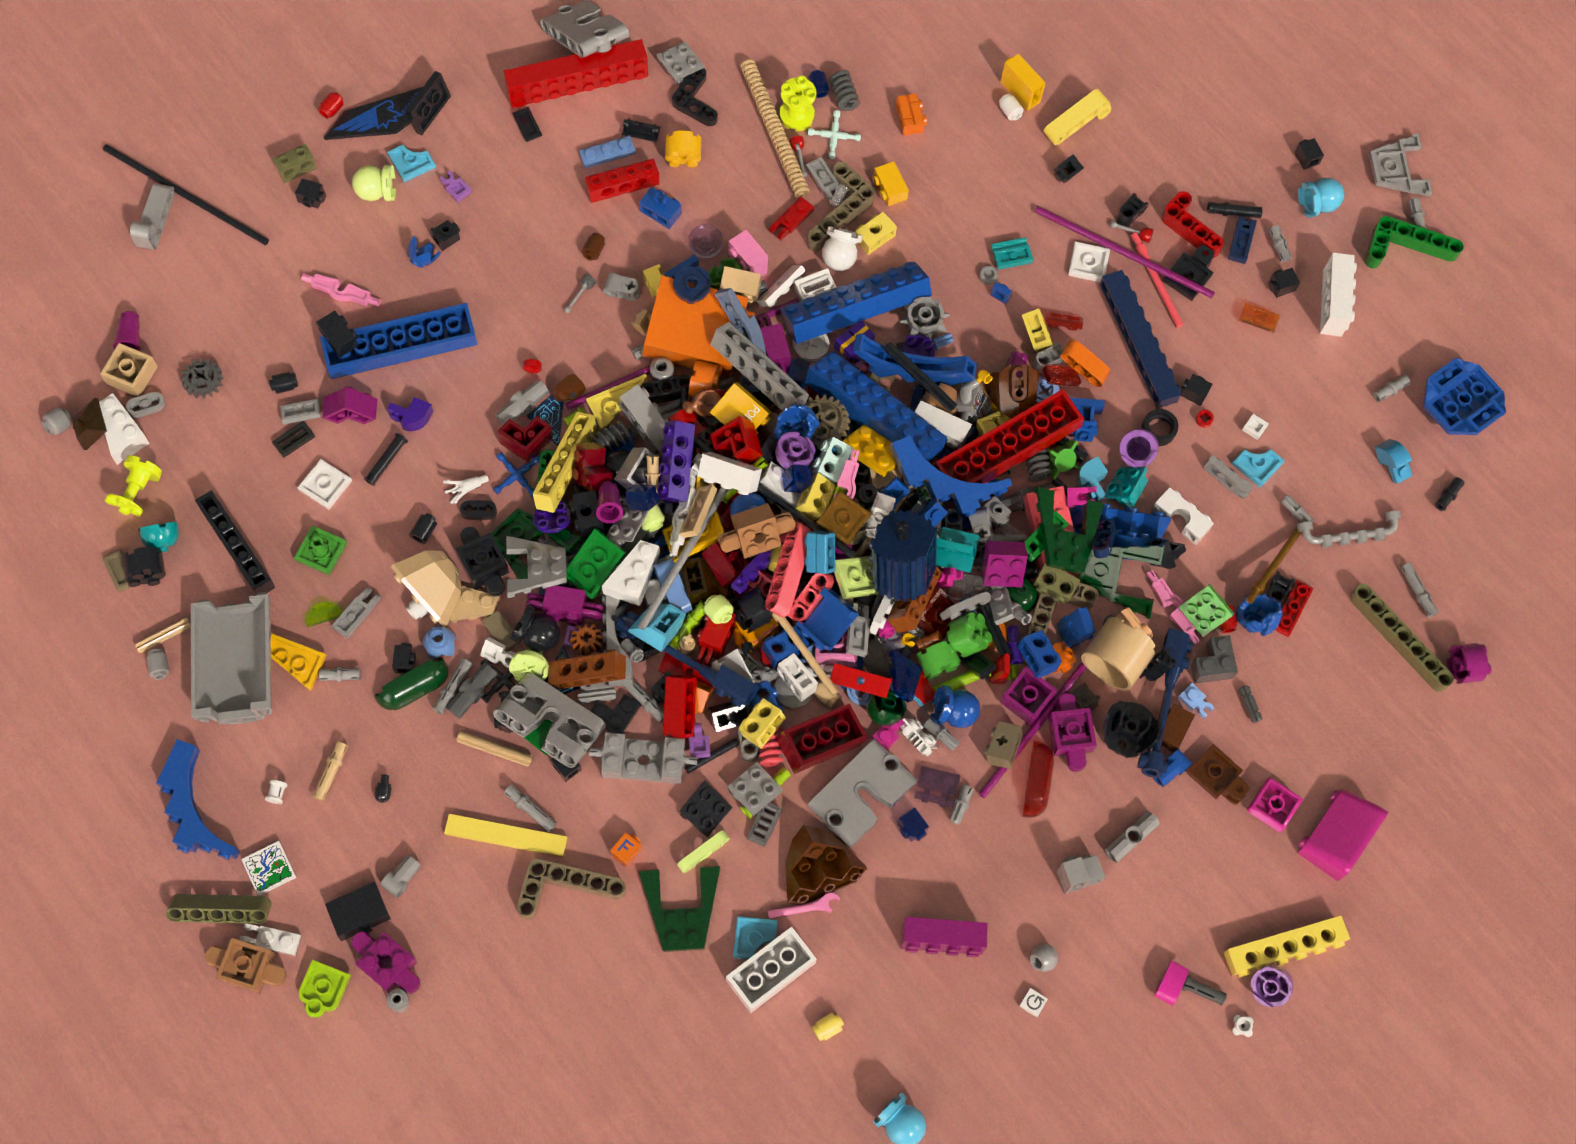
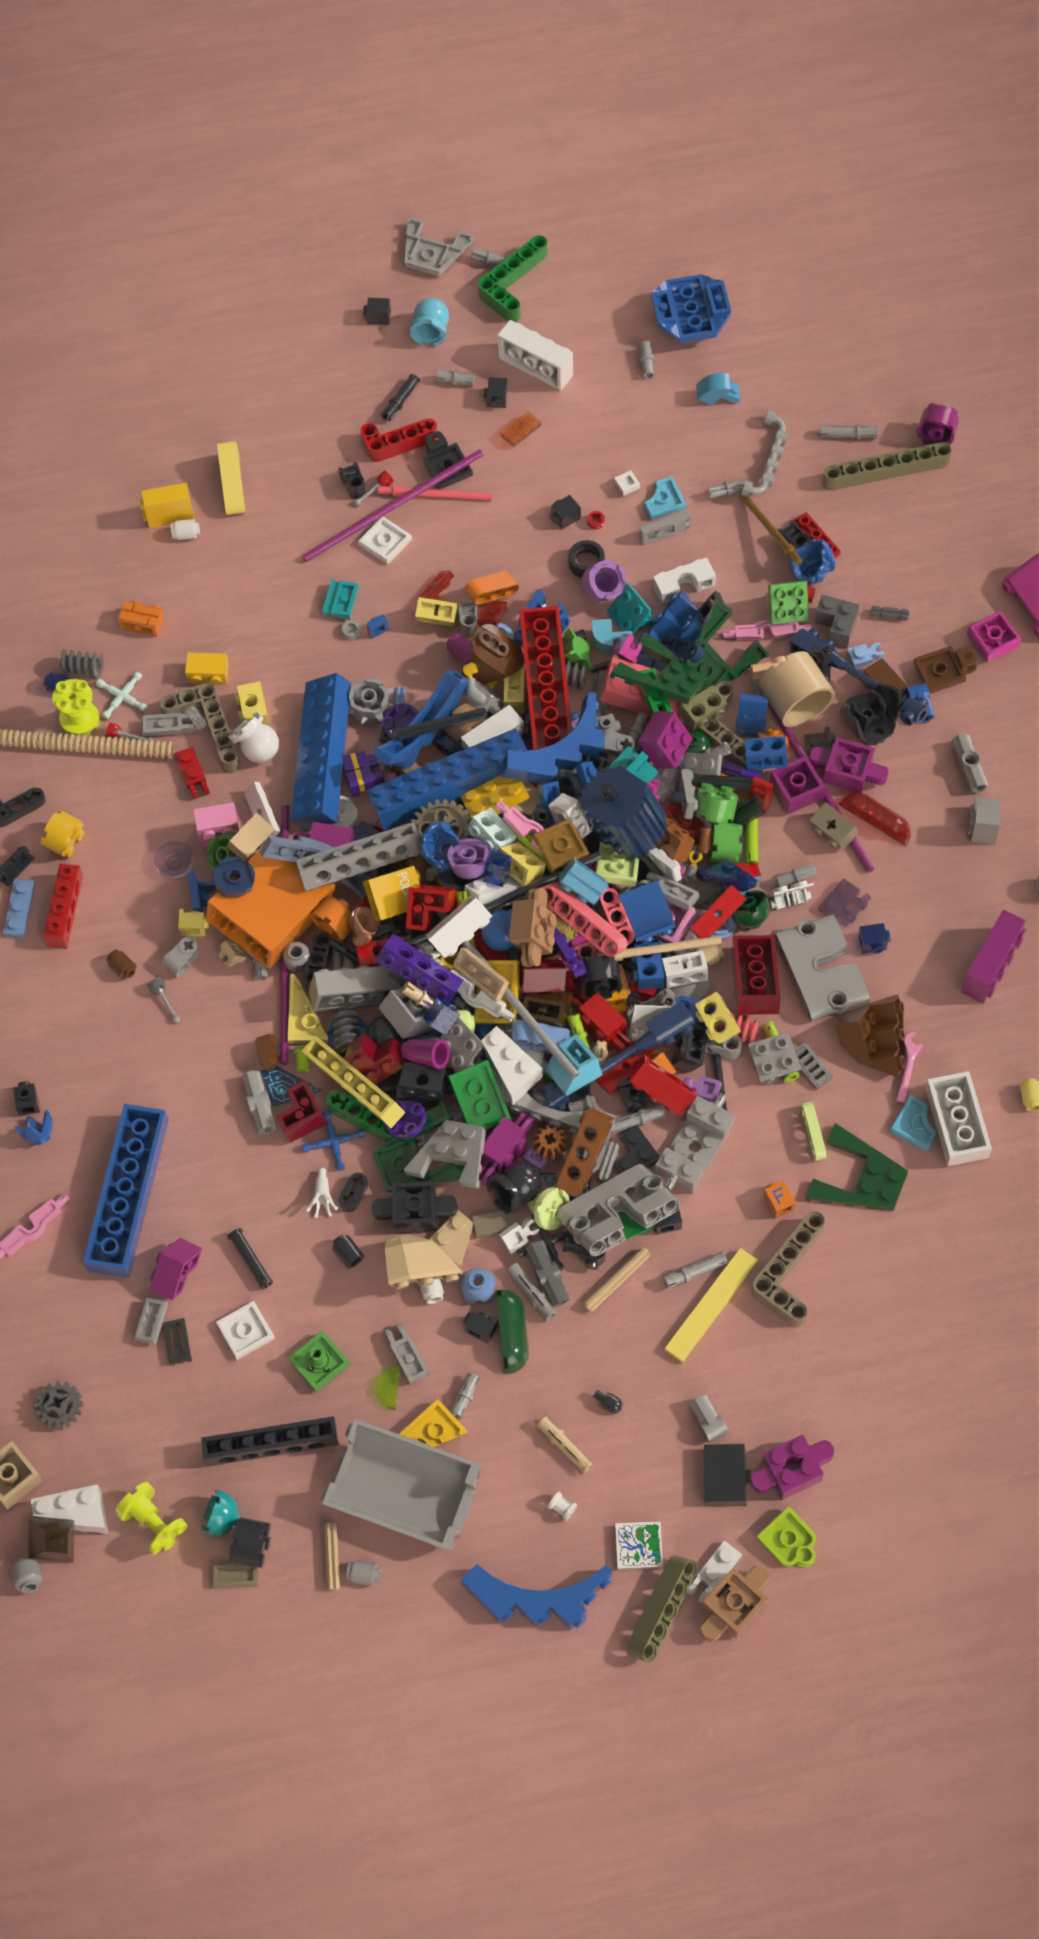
camera: 55 degrees left, 5 degrees down
light grey plate [126,392,165,418] -> none
black brick [269,371,299,394] -> none
black brick [316,311,358,358] -> none
dark purple brick [387,397,433,431] -> none
light grey brick [387,989,410,1013] -> none
red tile [523,359,542,374] -> none
blue brick [639,187,682,229] -> none
black hinge [679,781,733,838] -> none
yellowish green head [704,595,733,624] -> none
white window [794,268,837,301] -> none
dark pink plate [871,719,905,750] -> none
blue tile [931,685,980,728] -> none
light grey axle [950,785,974,824] -> none
black brick [1053,154,1084,183] -> none
dark blue brick [1099,270,1181,409] -> none
dark blue plate [1228,216,1257,264] -> none
black pin [1435,477,1465,511] -> none

